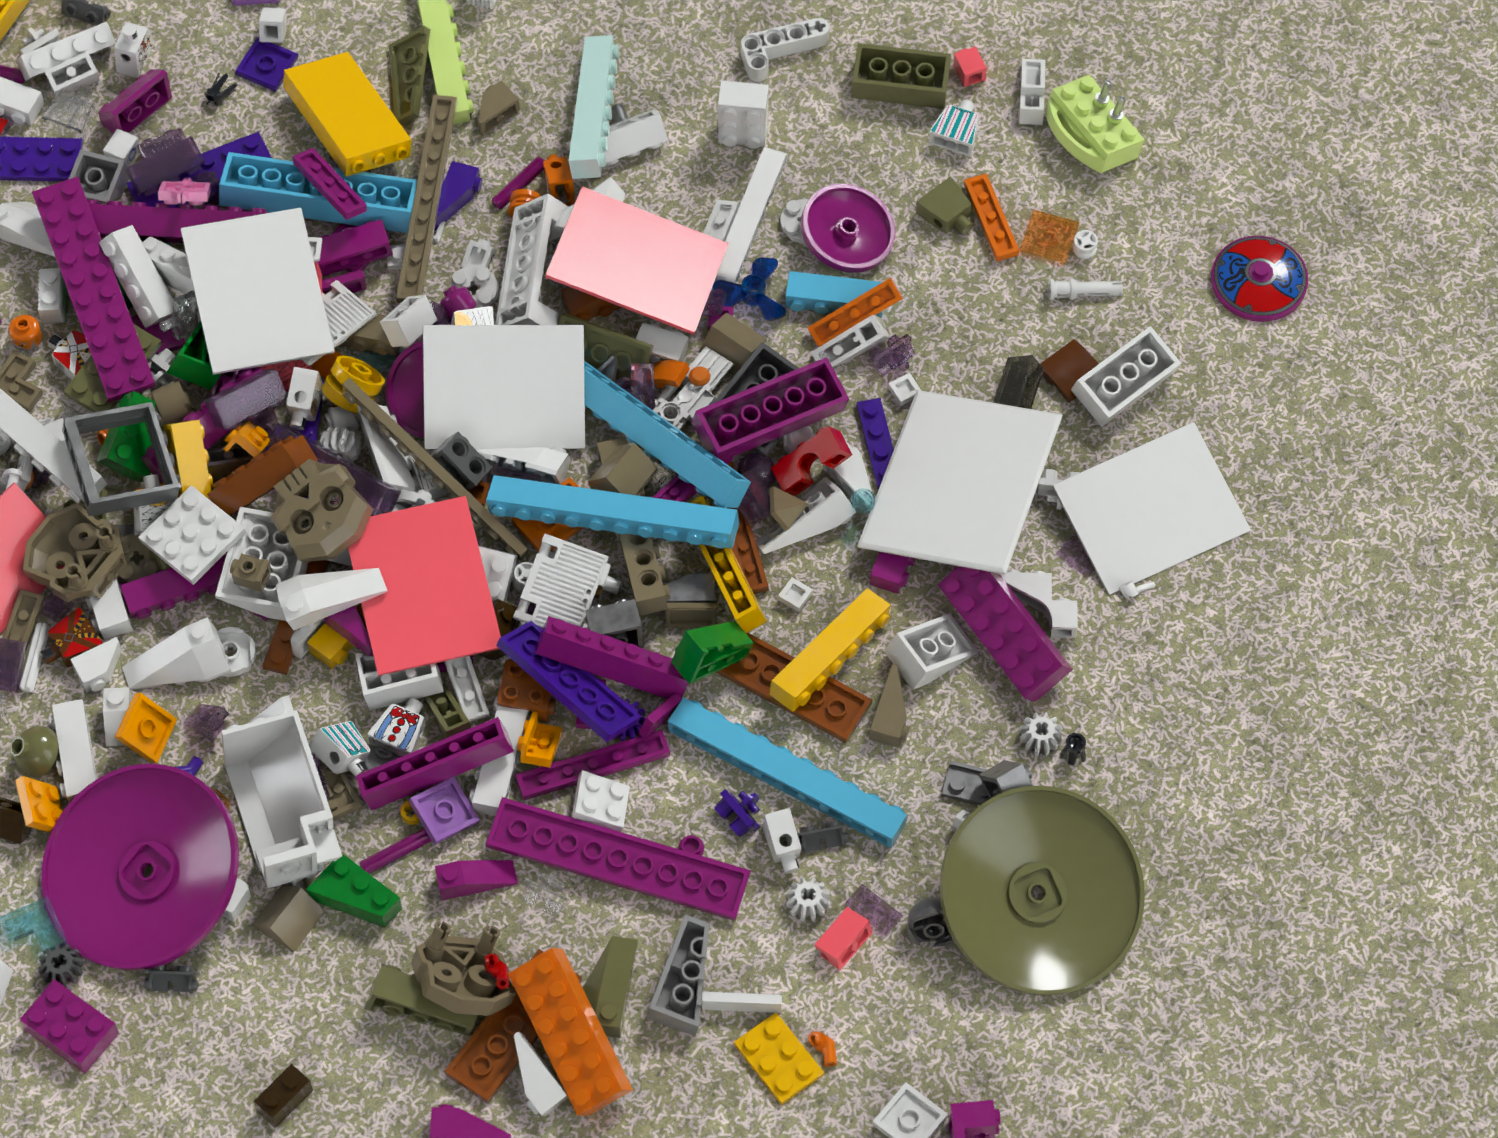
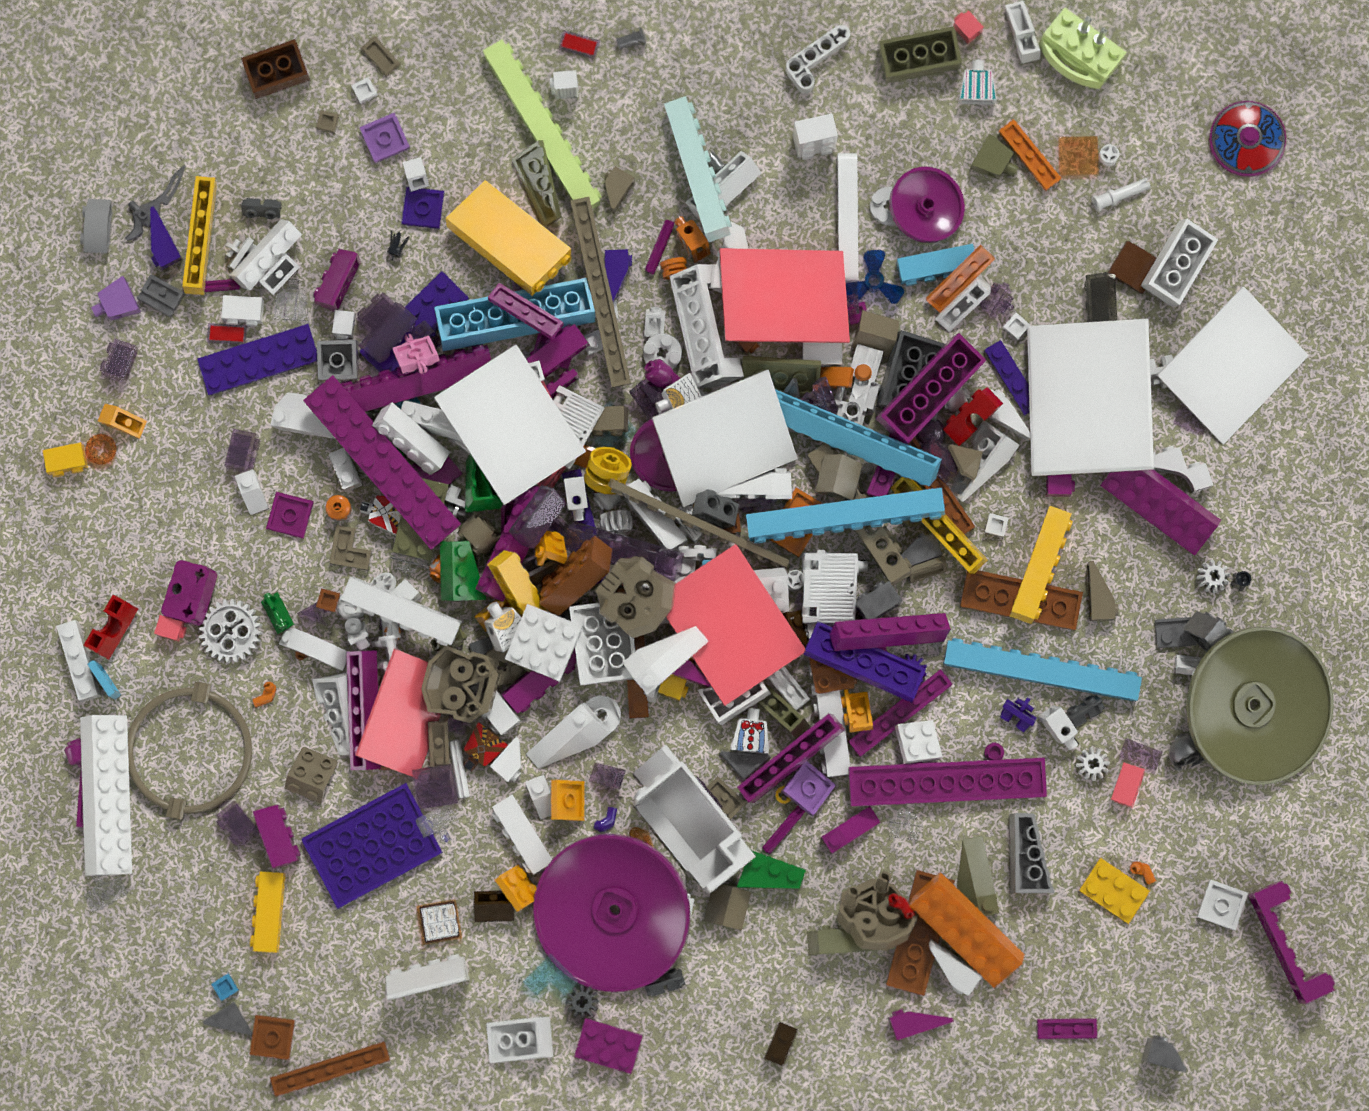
camera: 20 degrees left, 20 degrees up
olive piece [10,726,58,777] -> none
dark grey window [62,402,181,516] -> none
white torso [114,22,155,78] -> none
clear plate [159,290,199,340] -> none
dark tan brick [230,553,272,593] -> none
white torso [308,721,370,778] -> none
white brick [380,295,437,348] -> none
magenta tile [638,693,682,738] -> none
green wedge [671,621,754,684] -> none
white tile [702,992,782,1013] -> none
white plate [703,200,740,242] -> none
clear light blue plate [851,488,875,514] -> none
white slope [884,613,979,690] -> none
white hand [1119,581,1155,598] -> none

